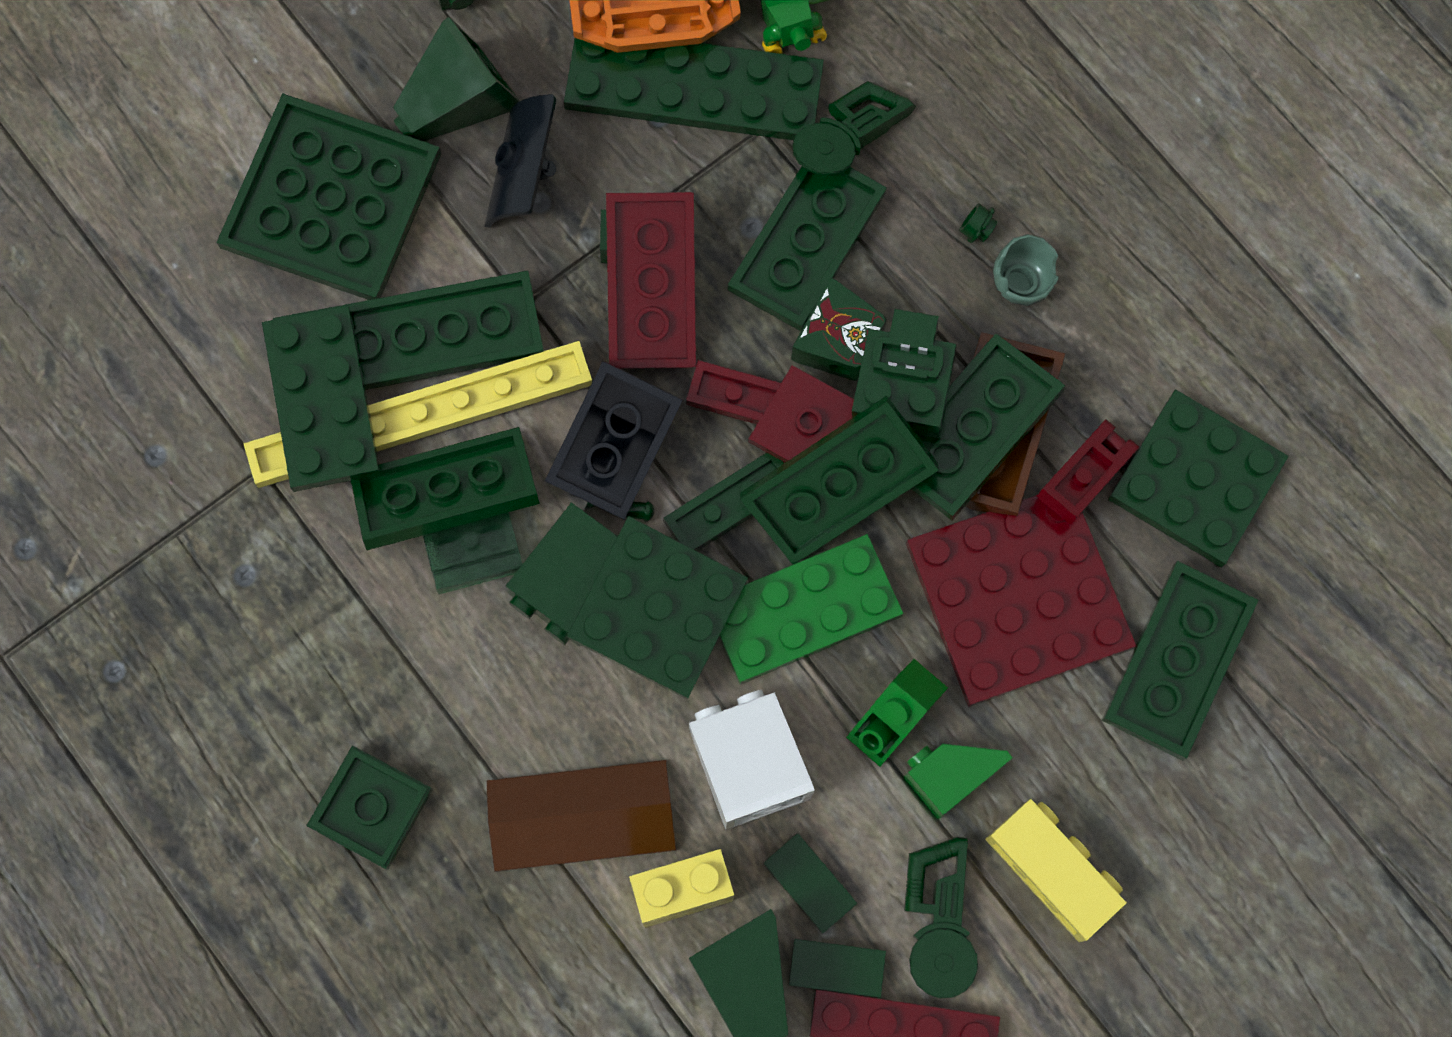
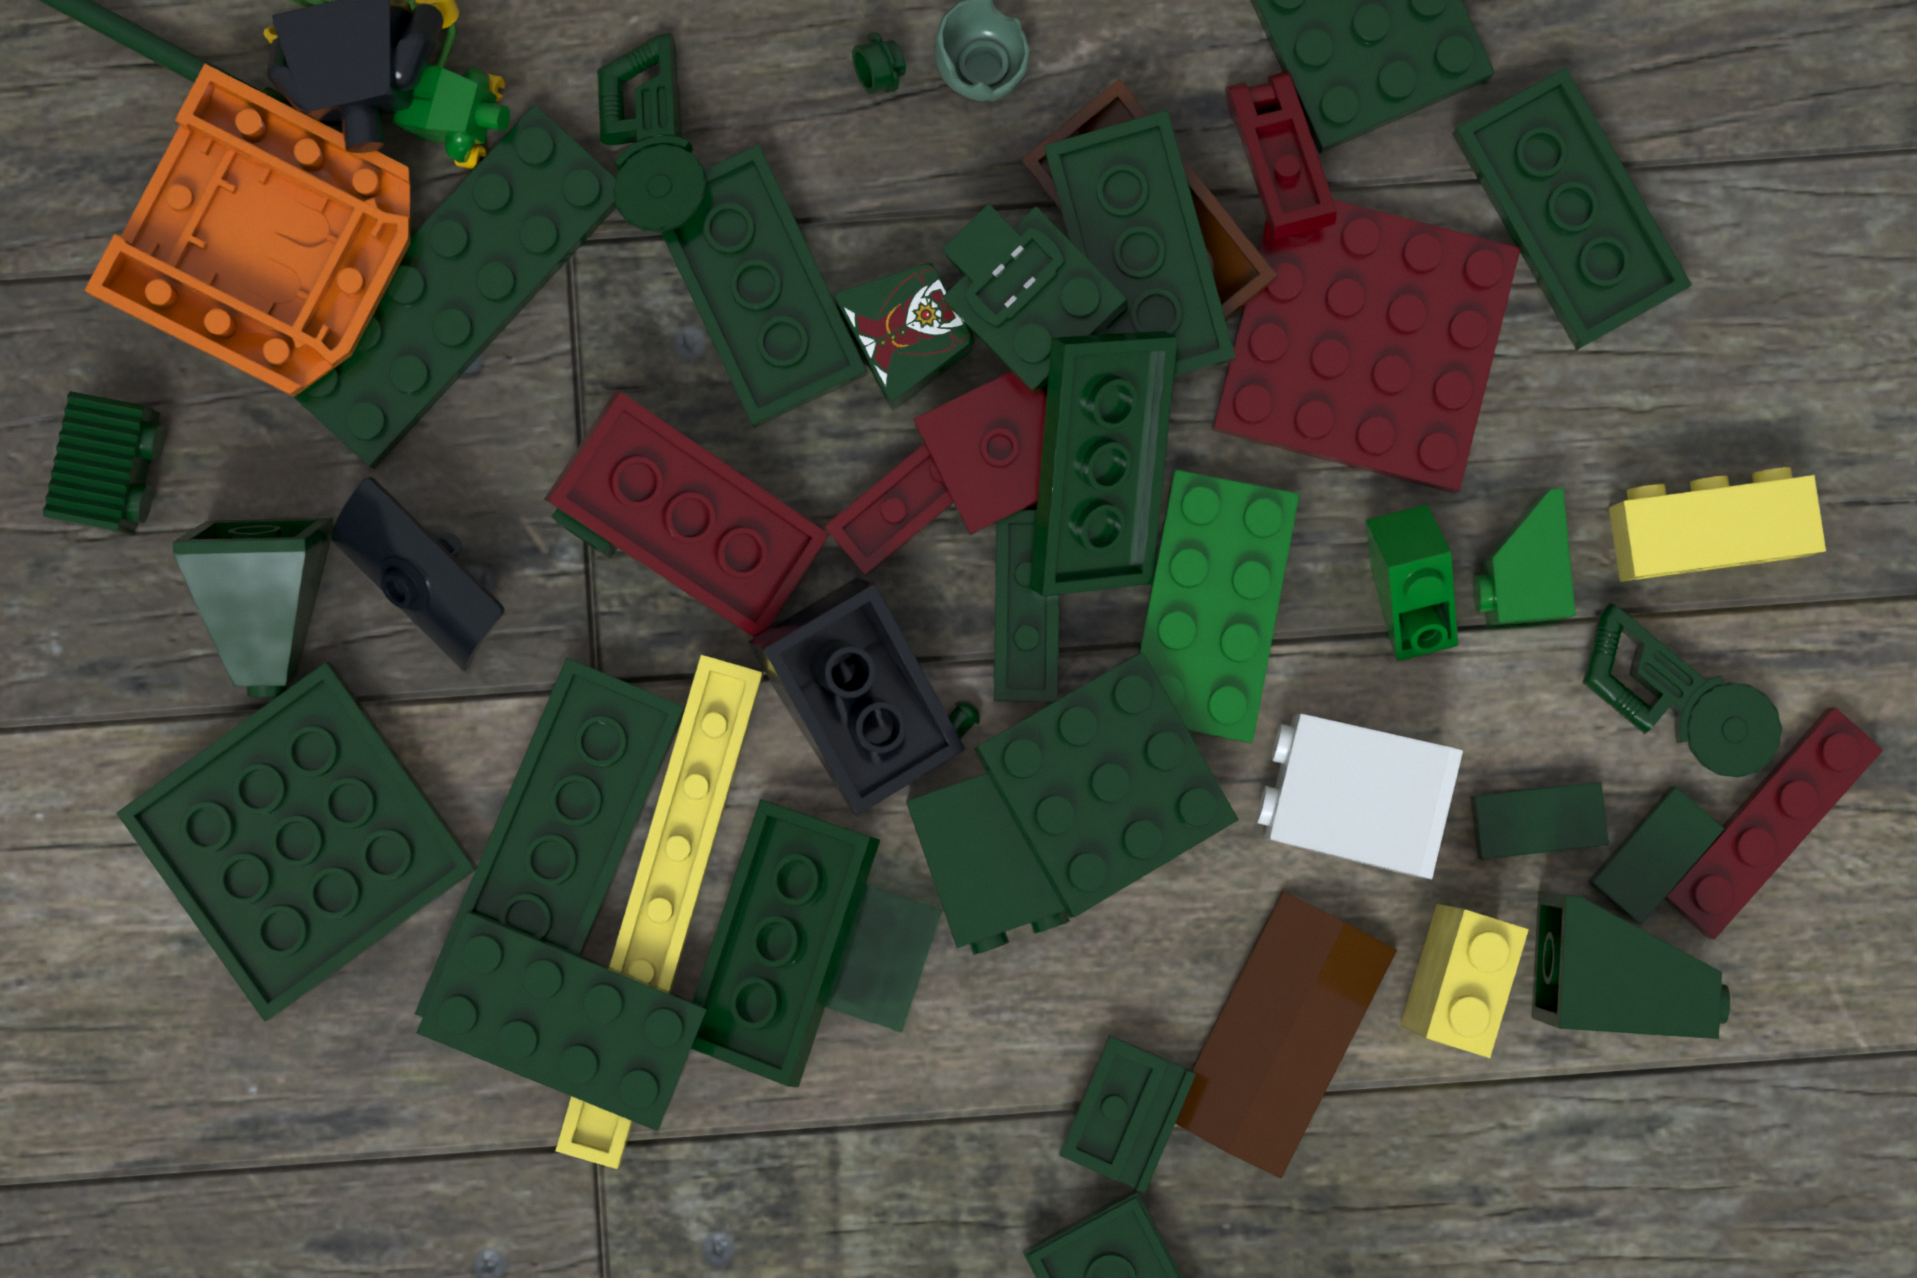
camera: 55 degrees left, 10 degrees up
none -> dark green plate [1058,1034,1196,1193]

